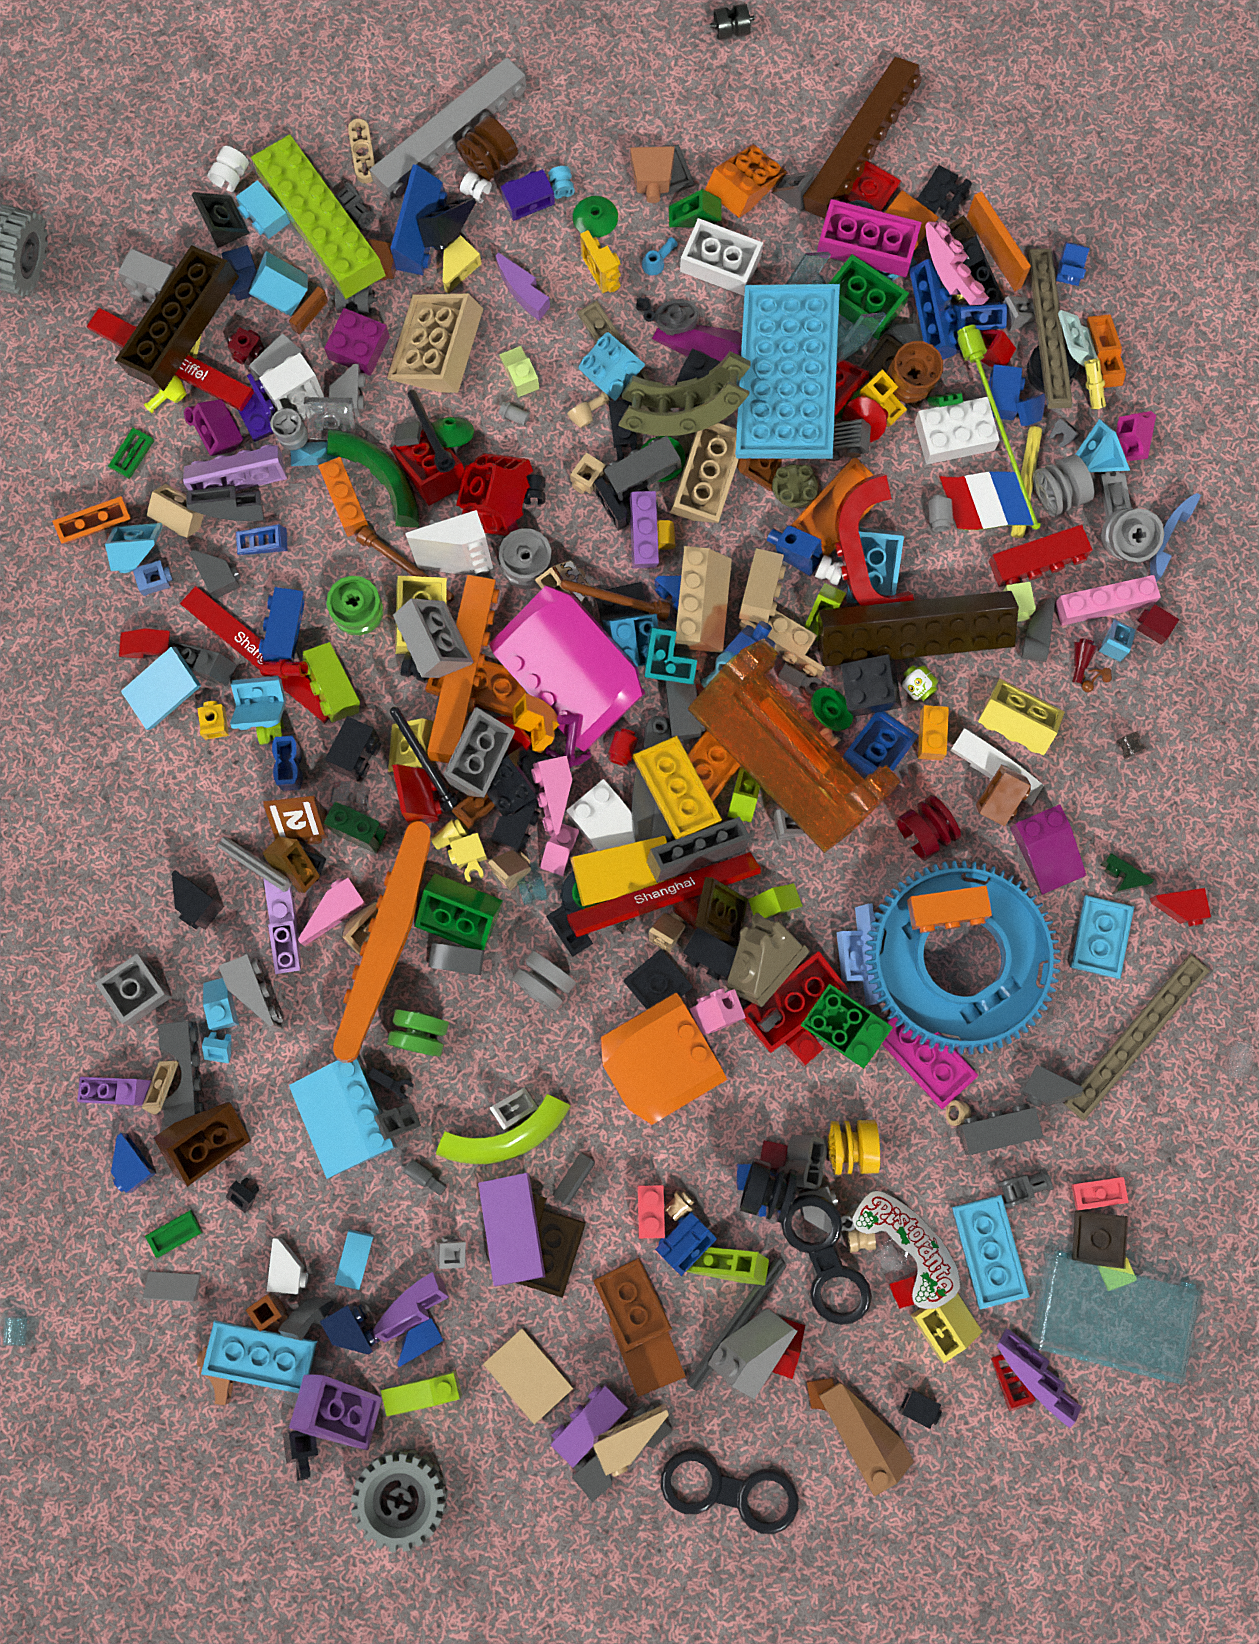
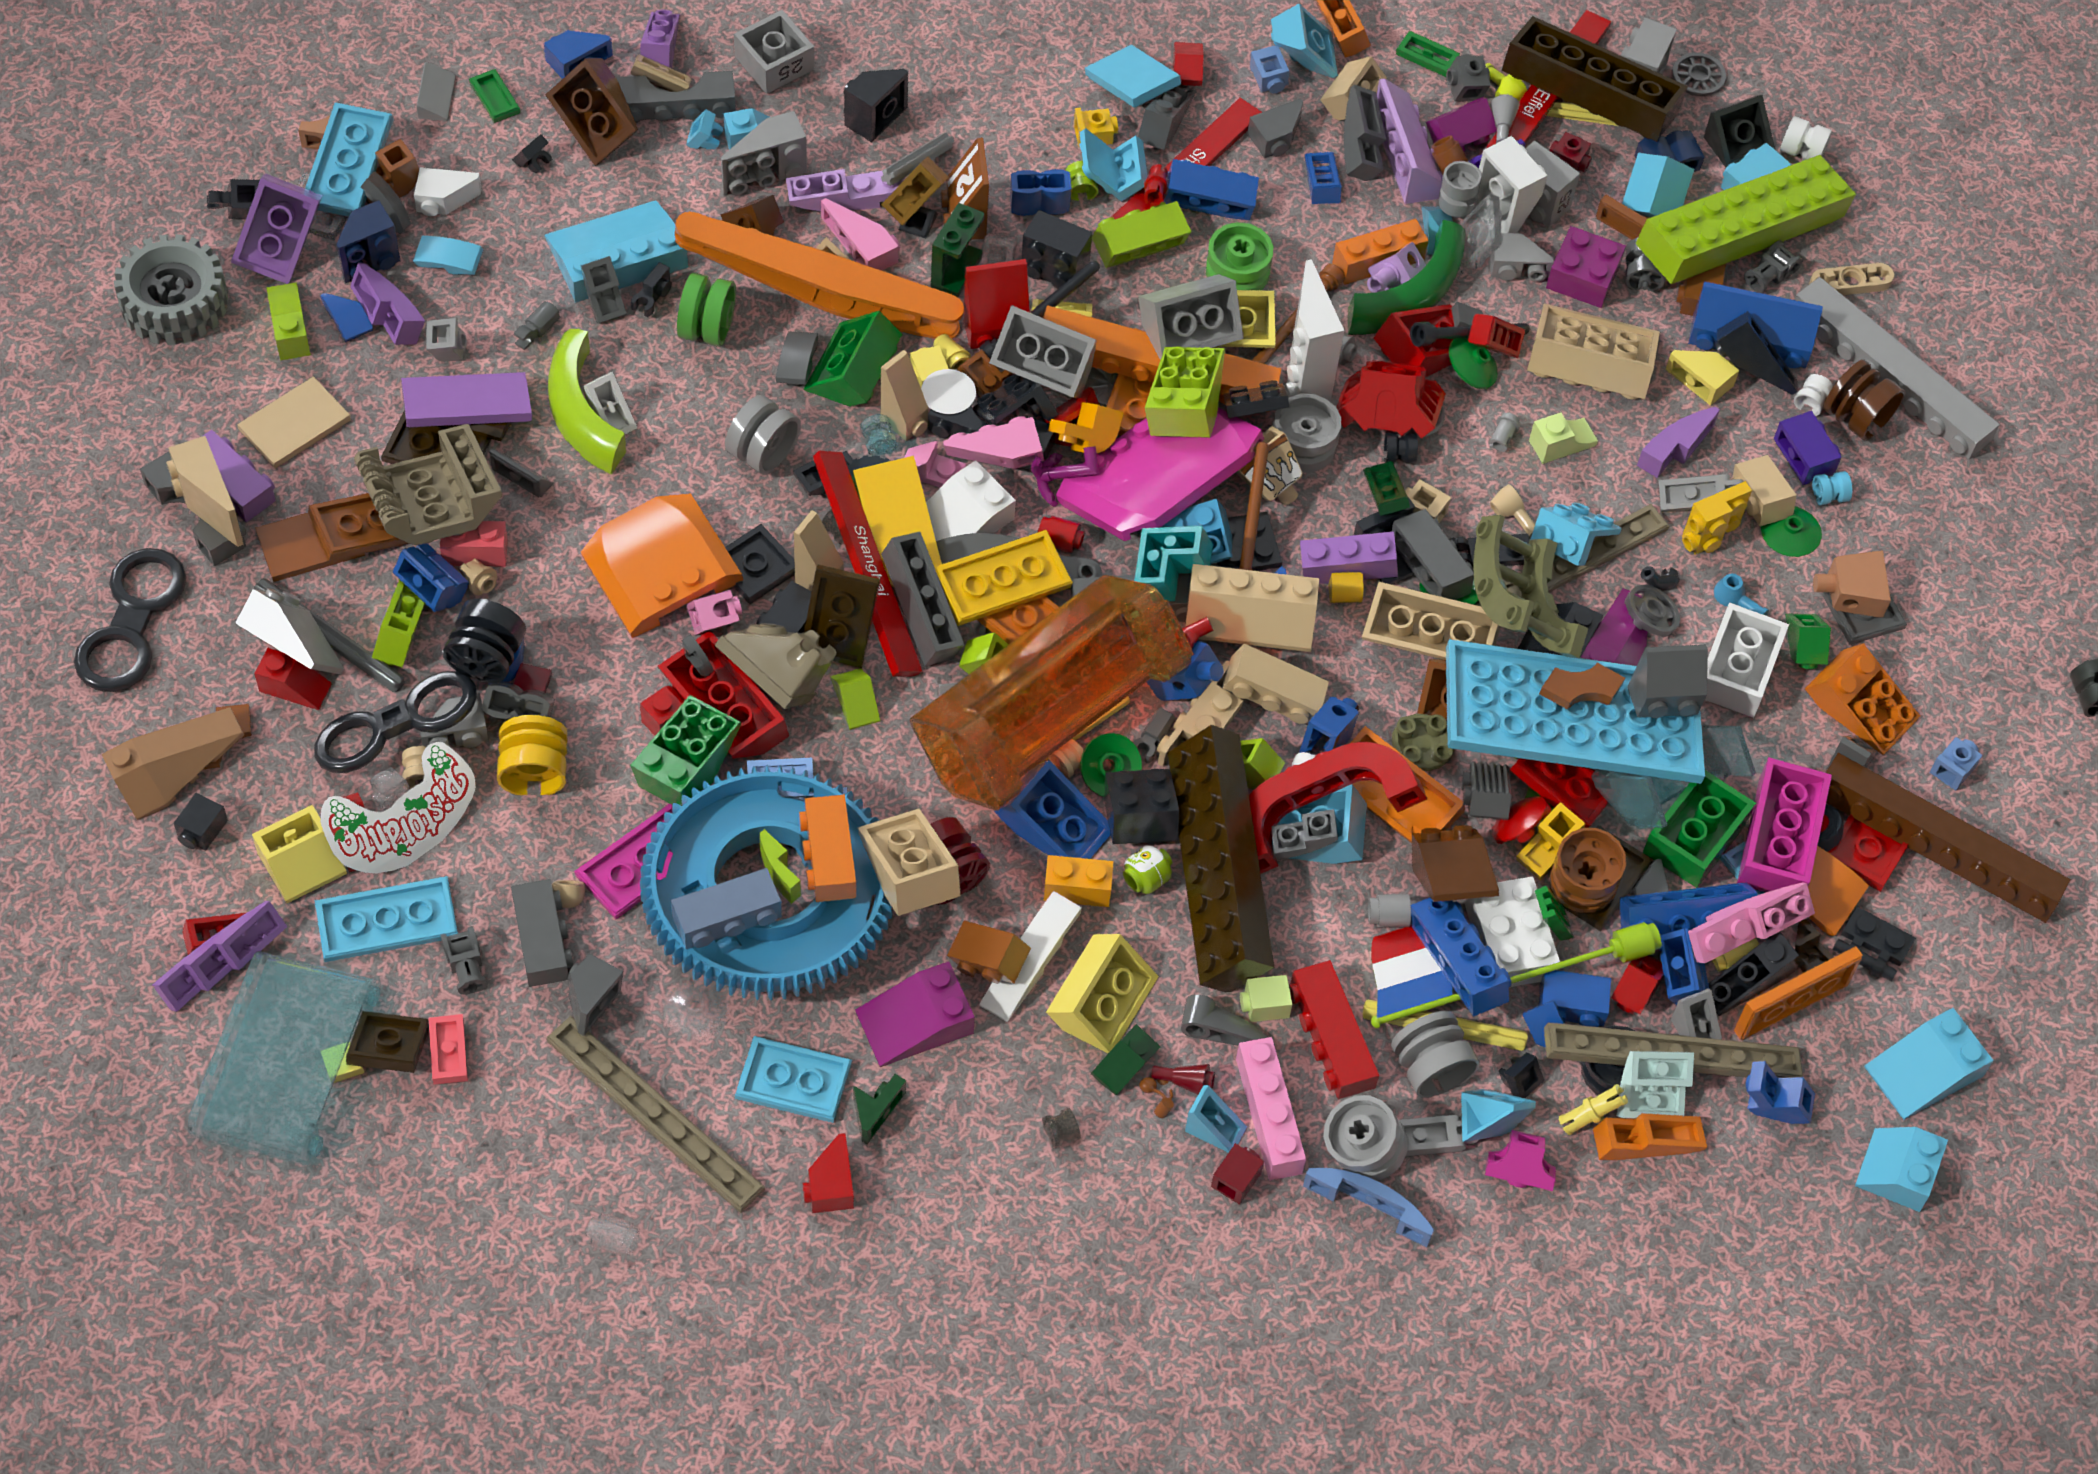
camera: 85 degrees right, 20 degrees down
none -> dark tan slope [354,424,502,545]
none -> sand blue brick [671,868,782,949]
none -> reddish brown brick [720,195,784,236]
none -> lime slope [759,829,801,904]
none -> tan slope [858,809,960,916]
none -> white sticker [921,369,976,414]
none -> dark green slope [1090,1024,1161,1095]
none -> lime slope [1145,346,1225,438]
none -> red arm [1172,617,1214,653]
none -> black plate [1223,380,1290,418]
none -> dark grey slope [1272,809,1338,860]
none -> dark green tile [1363,461,1410,516]
none -> lavender bracket [1367,242,1426,293]
none -> blue brick [1410,897,1512,1017]
none -> reddish brown slope [1412,825,1499,902]
none -> dark orange brick [1431,135,1469,174]
none -> dark grey brick [1446,54,1491,102]
none -> red slope [1468,314,1525,358]
none -> light grey cone [1491,94,1520,143]
none -> dark orange tile [1539,662,1625,710]
none -> dark grey slope [1627,644,1708,718]
none -> light grey hinge [1658,474,1743,512]
none -> flat silver wheel [1672,52,1726,96]
none -> tan brick [1731,455,1797,526]
none -> medium azure slope [1855,1127,1948,1212]
none -> medium azure slope [1864,1008,1994,1120]
none -> medium blue brick [1929,737,1982,791]

